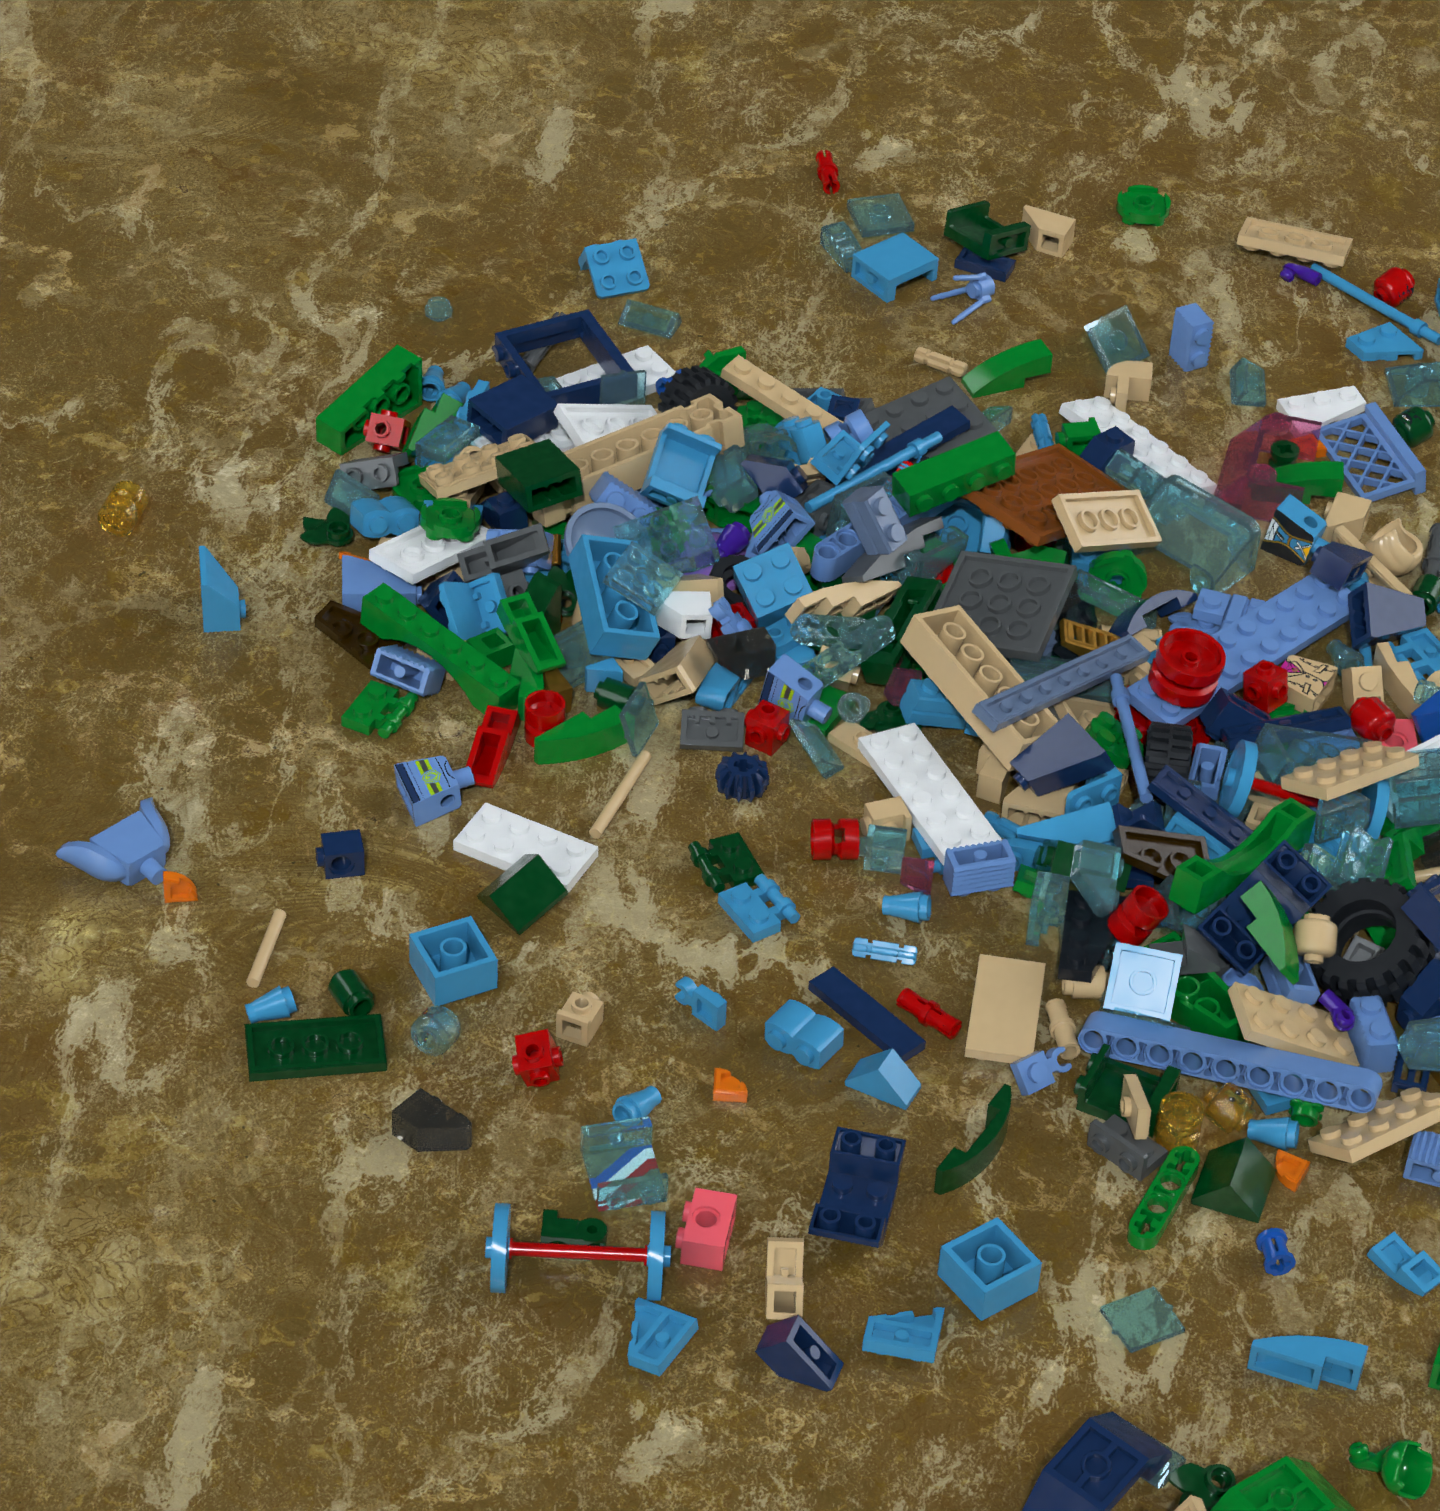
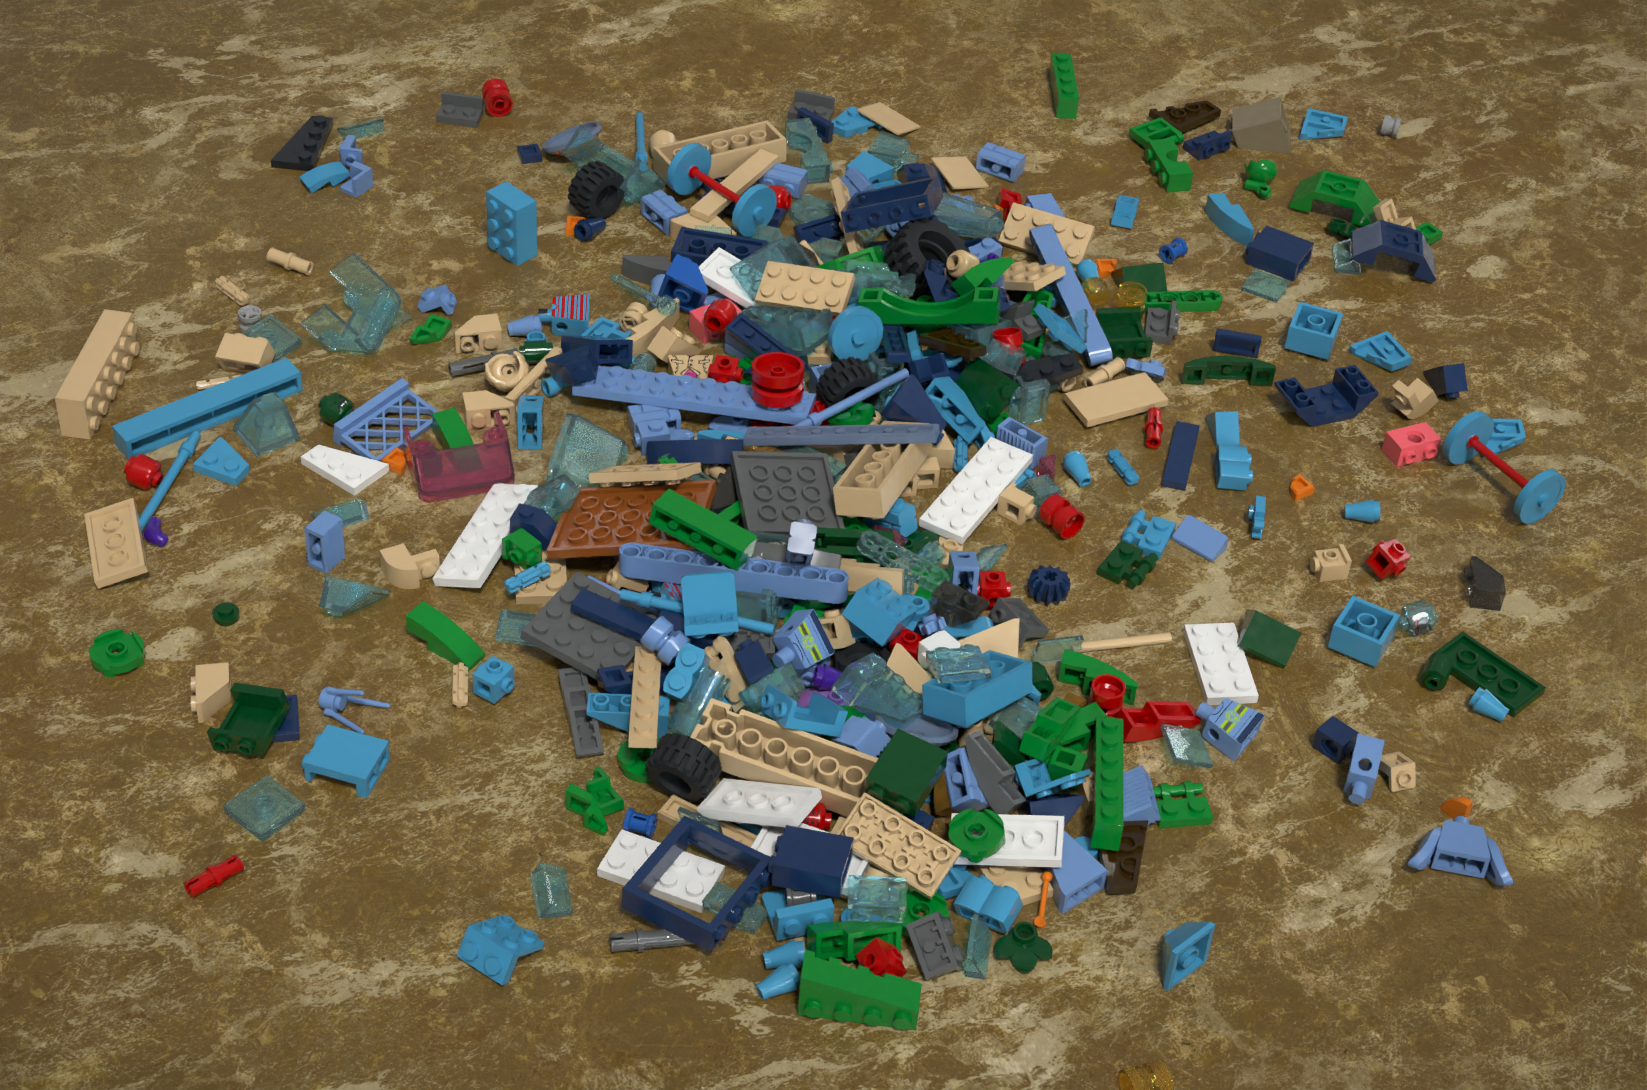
camera: 125 degrees left, 0 degrees up
tan bar [246,909,287,988] -> none
clear light blue plate [425,296,453,322] -> none
dark green leg [540,1209,608,1261] -> none
clear light blue panel [580,1116,668,1212] -> none
clear light blue slope [820,221,863,273] -> none
tan plate [1120,1074,1151,1140] -> none
none -> dark green plate [212,602,239,627]
none -> dark azure brick [472,656,515,704]
none -> clear light blue piece [1160,724,1213,768]
none -> medium blue slope [1172,515,1228,562]
none -> dark blue tile [1213,328,1262,358]
none -> dark blue brick [1245,225,1314,282]
none -> medium blue torso [1343,734,1385,804]
none -> tan bracket [1379,752,1416,792]

